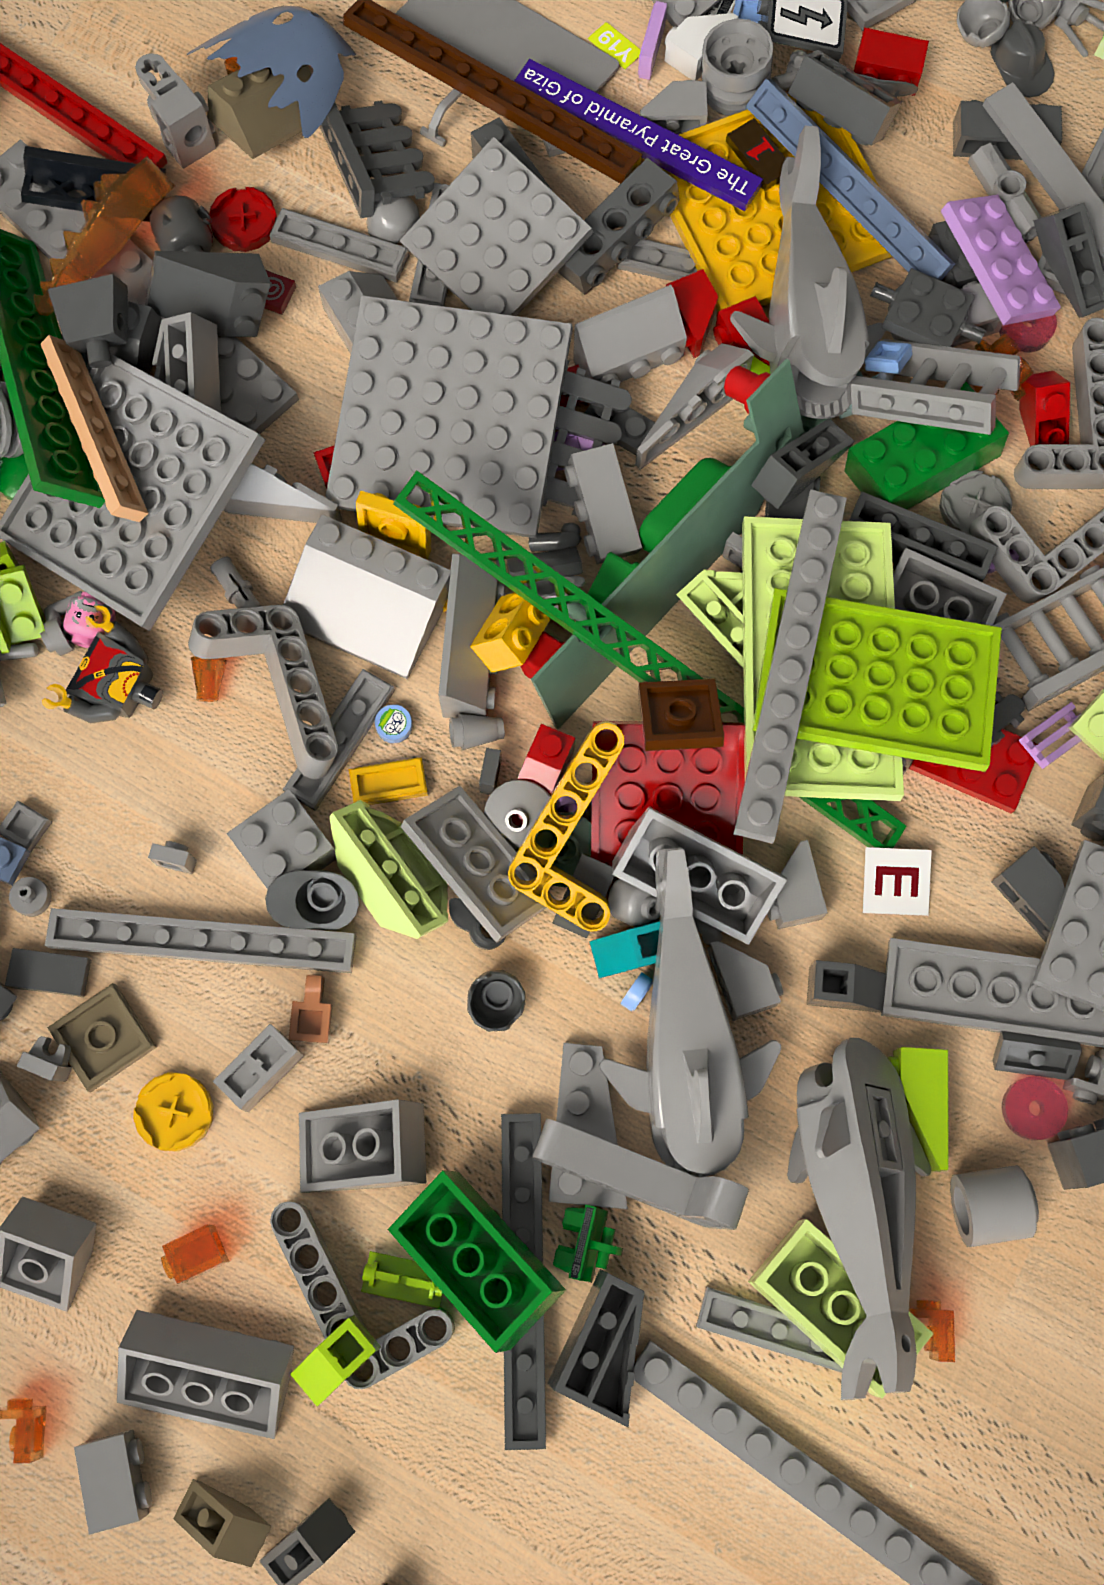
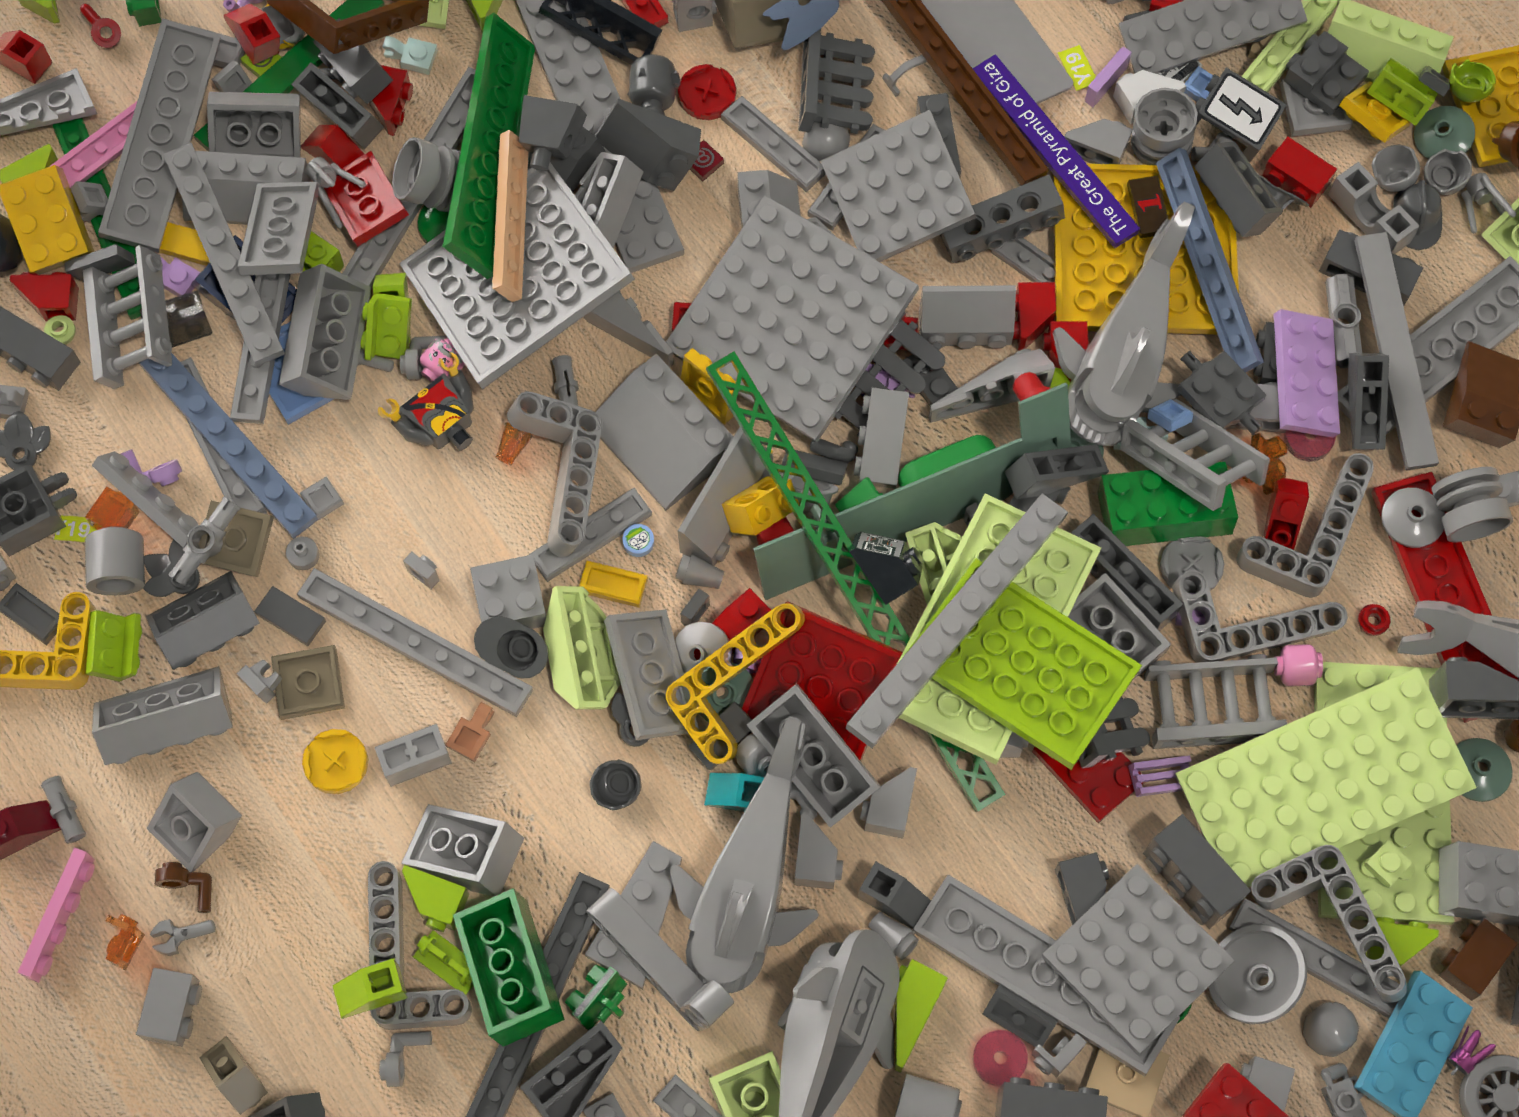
camera: 25 degrees right, 5 degrees down
clear orange animal [33,156,176,317] -> none
light grey slope [117,1310,294,1439] -> none
clear orange brick [161,1224,230,1284] -> none
light blue tile [620,972,653,1011] -> none
reddish brown plate [638,679,724,751] -> none
white sticker [863,847,932,916] -> none
none -> light grey bar [150,919,216,956]
none -> reddish brown plate [154,862,212,913]
none -> light grey plate [379,1031,432,1087]
none -> lime slope [402,865,470,932]
none -> black slope [849,532,924,605]
none -> light grey cone [868,912,919,960]
none -> light grey arch [1328,162,1419,254]

